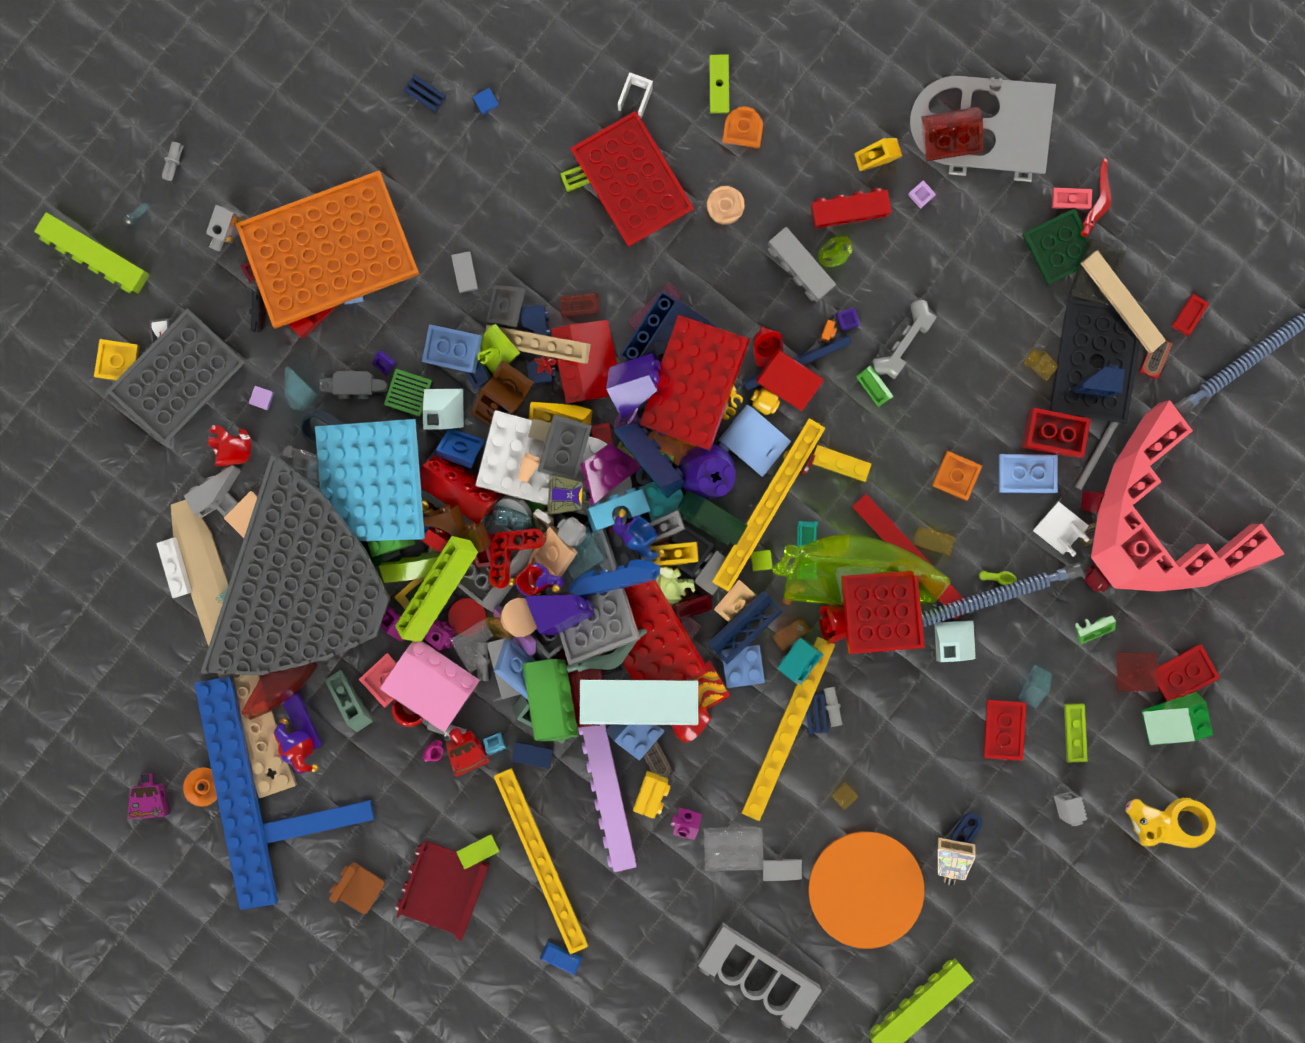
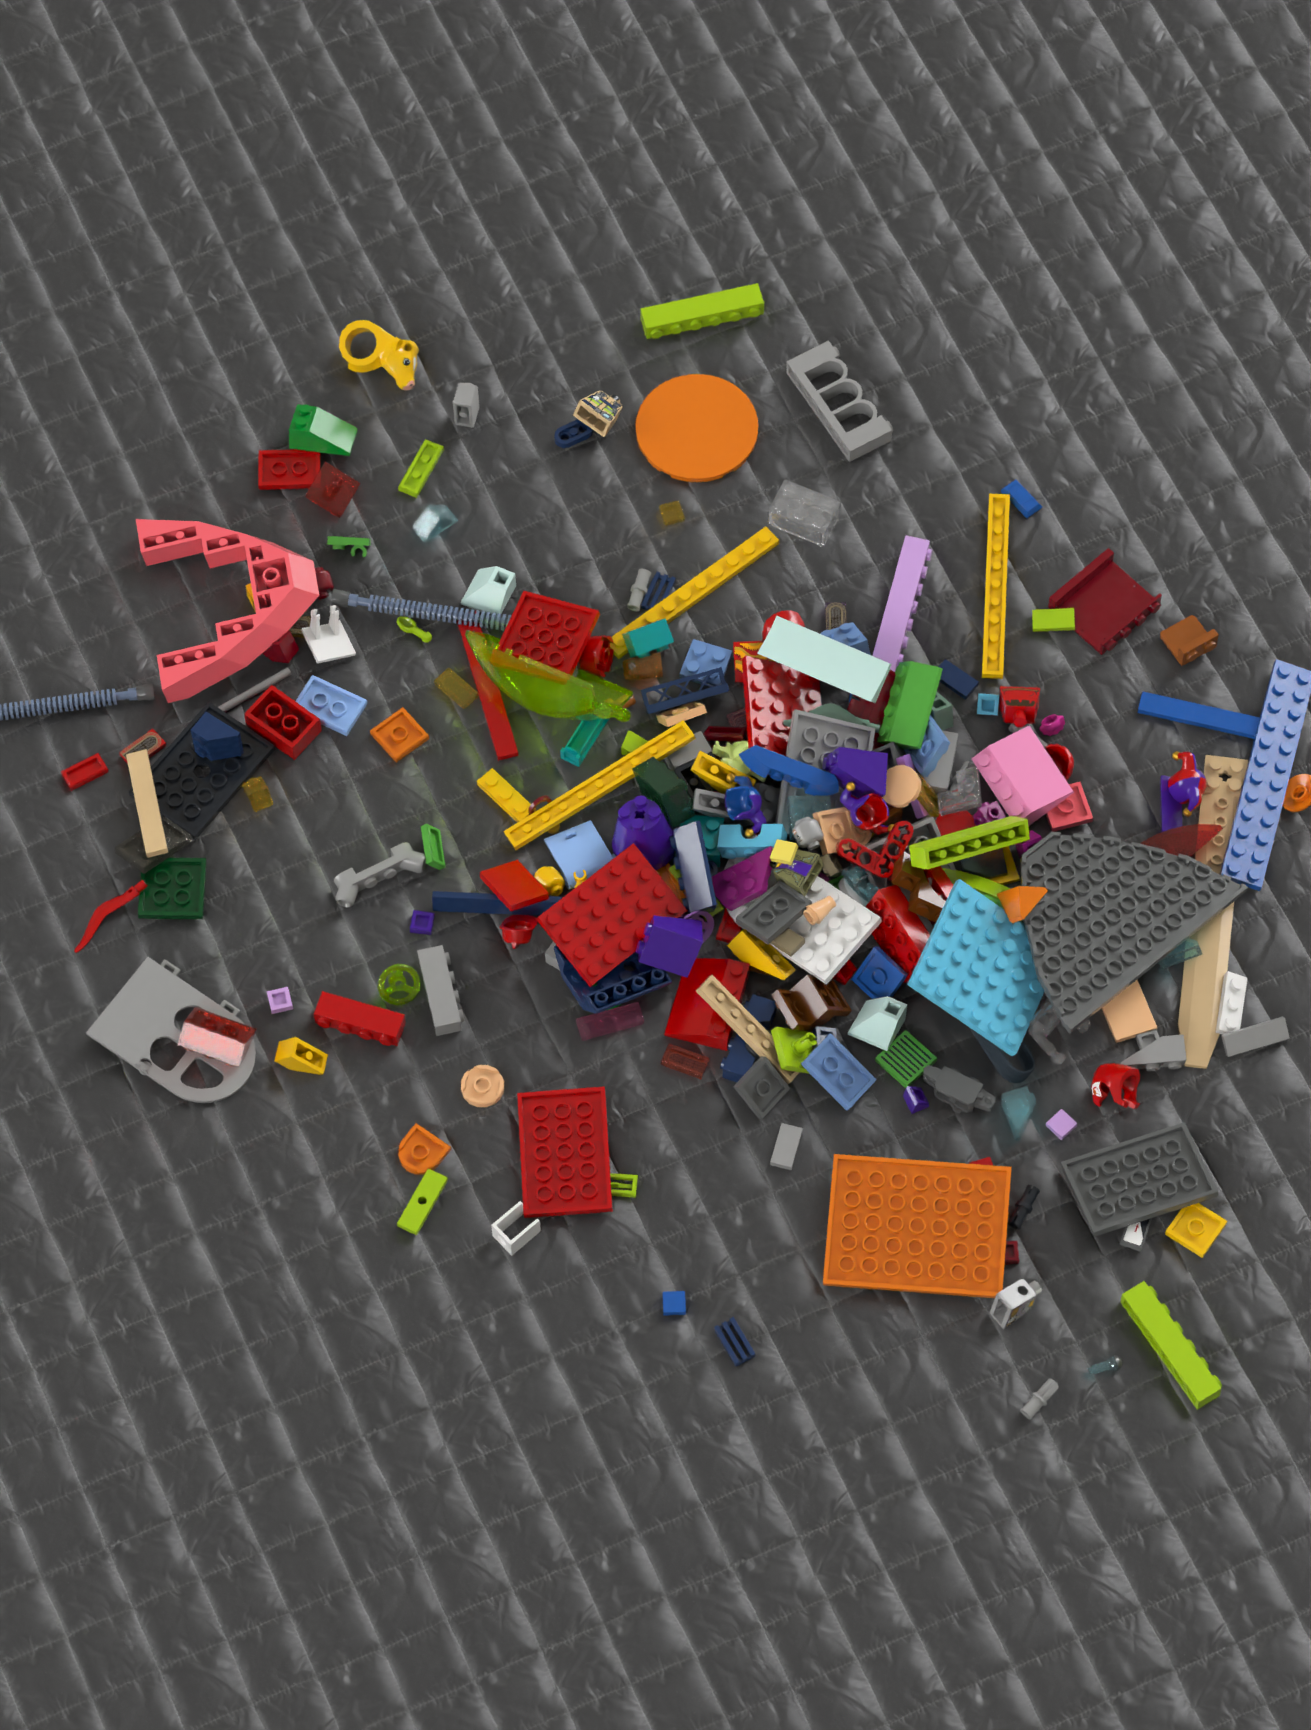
camera: 150 degrees left, 25 degrees down
sand green slope [325,670,373,732] -> none
red plant [534,355,558,374] -> none
yellow brick [633,771,670,819] -> none
magenta brick [671,808,702,840] -> none
light grey slope [763,859,802,881] -> none
orange plate [820,320,837,343] -> none
red plate [983,699,1027,761] -> none
coral plate [1051,188,1092,210] -> none
none -> light yellow tile [770,839,798,865]
none -> orange slope [997,886,1048,923]
none -> light grey tile [1221,1016,1290,1057]

